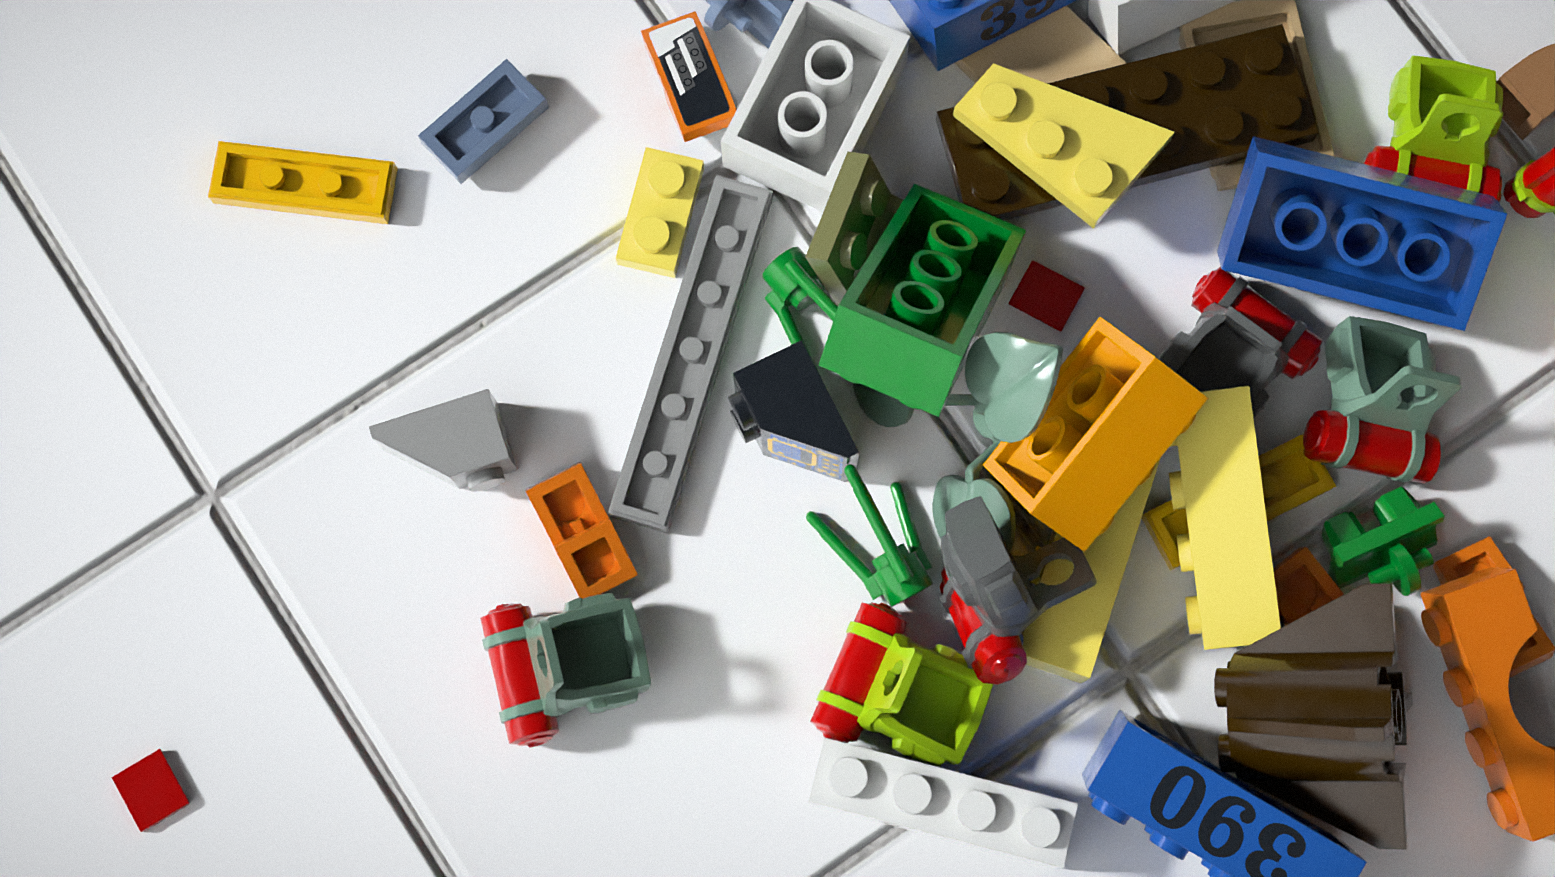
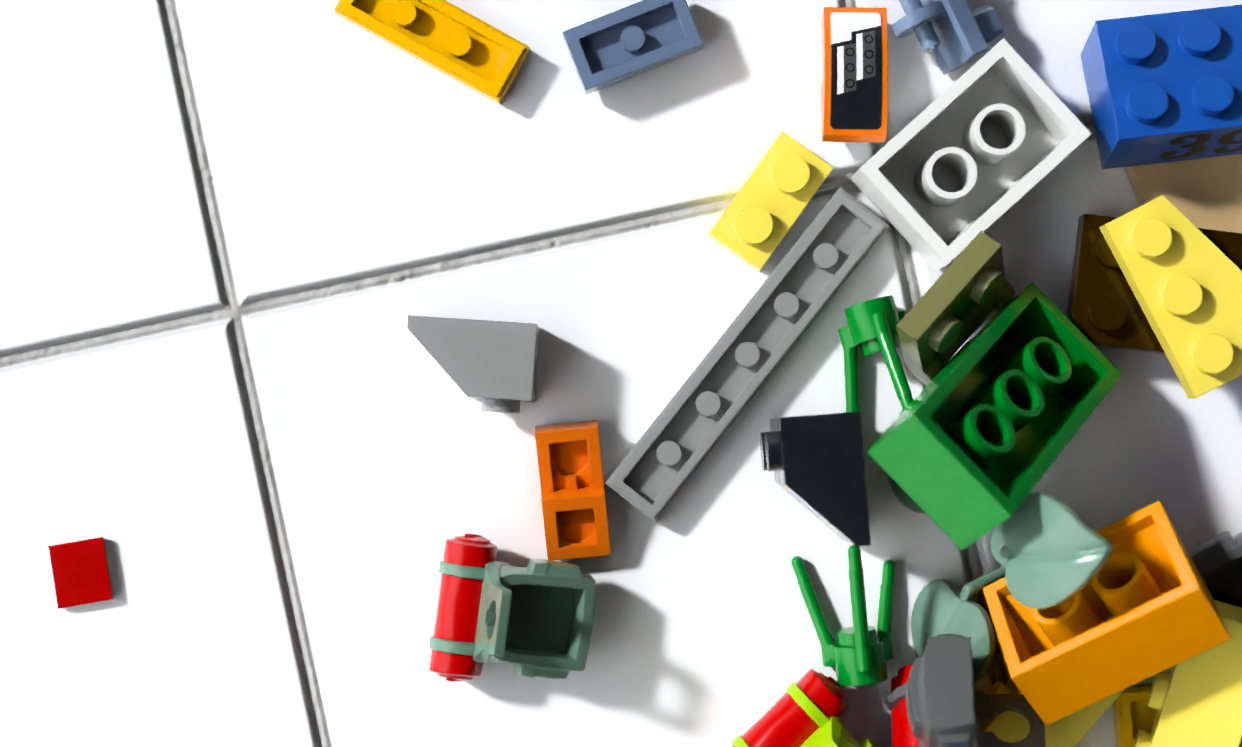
camera: 20 degrees right, 10 degrees up
red piece [1008,260,1085,332] -> none

